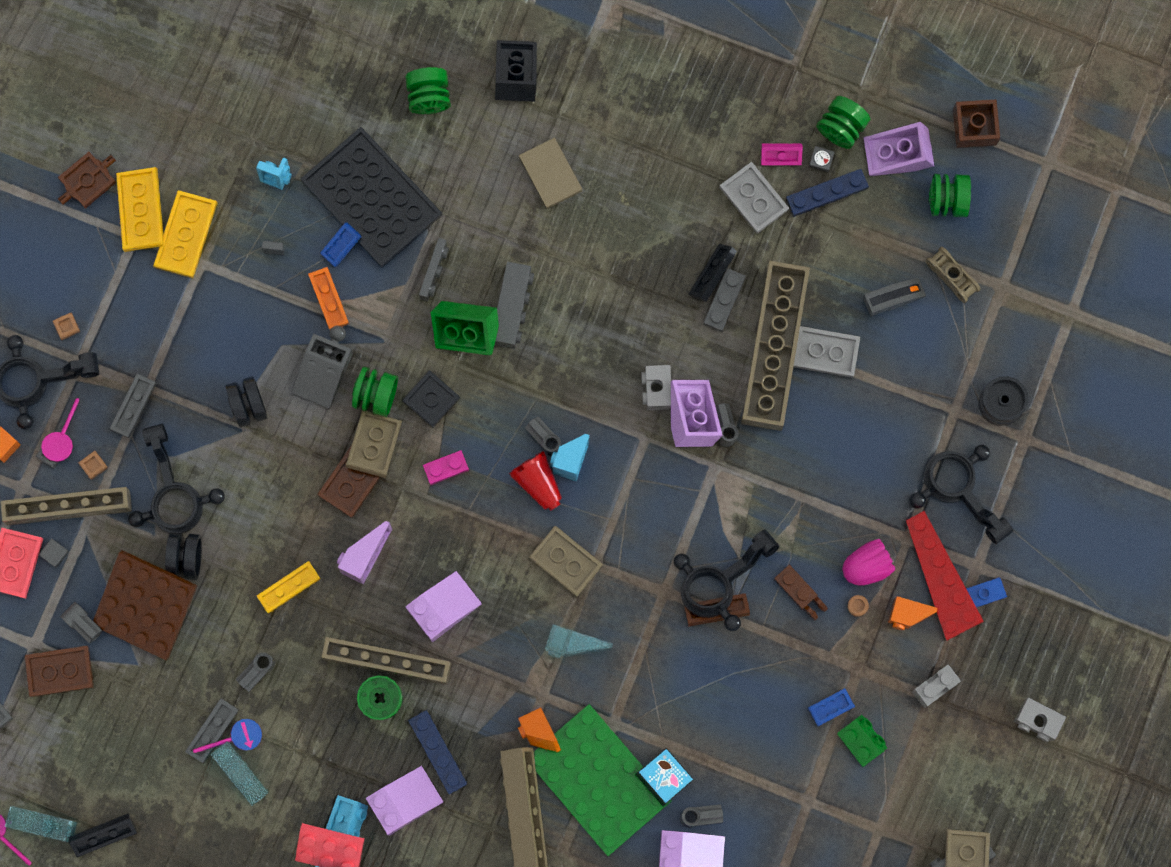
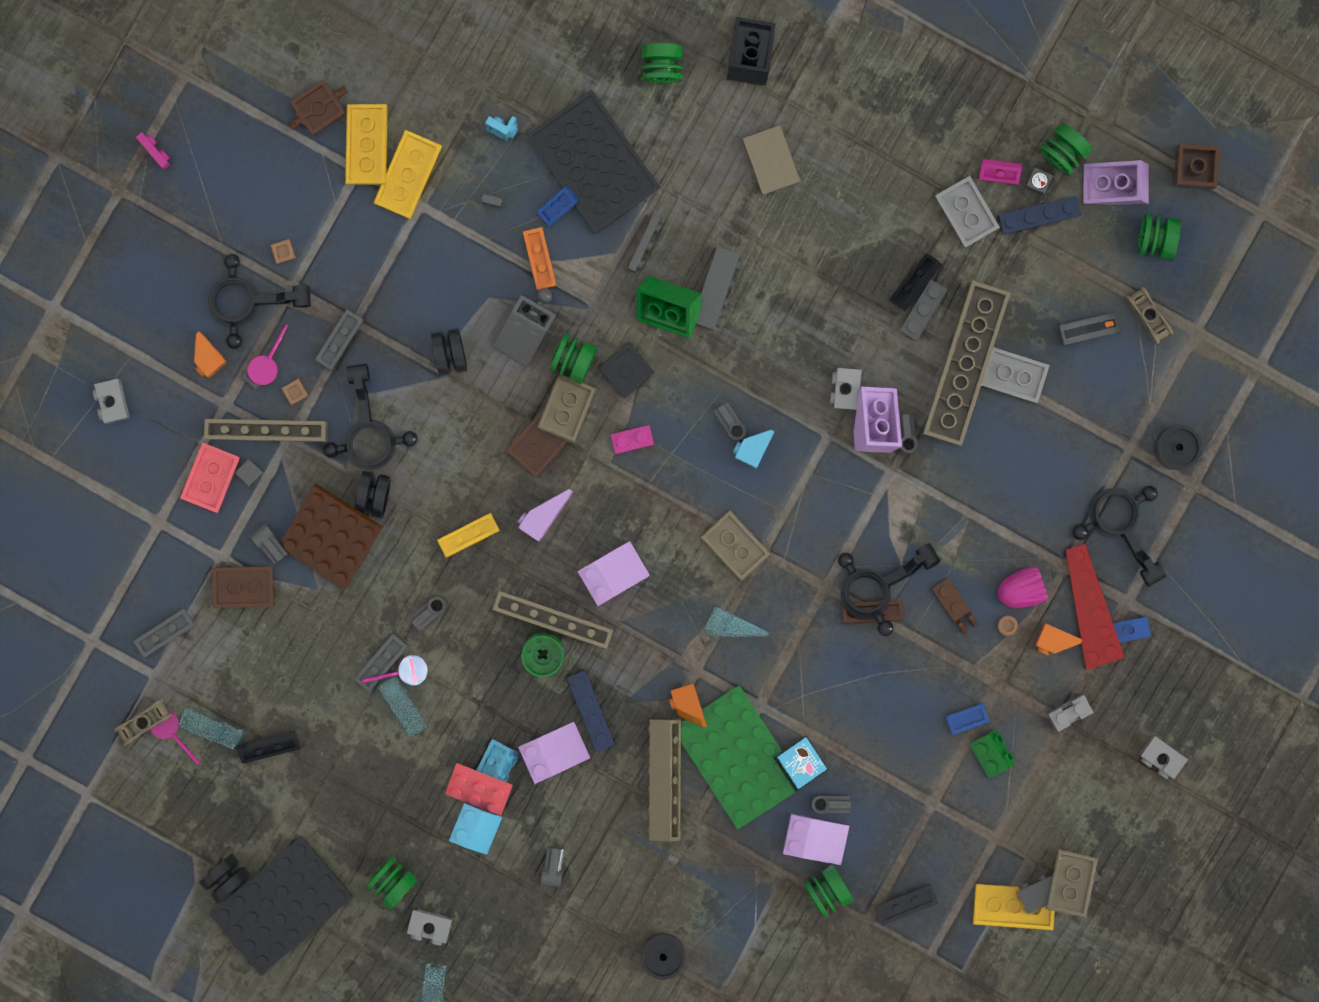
camera: 10 degrees right, 10 degrees up
red cone [509,451,562,511] -> none

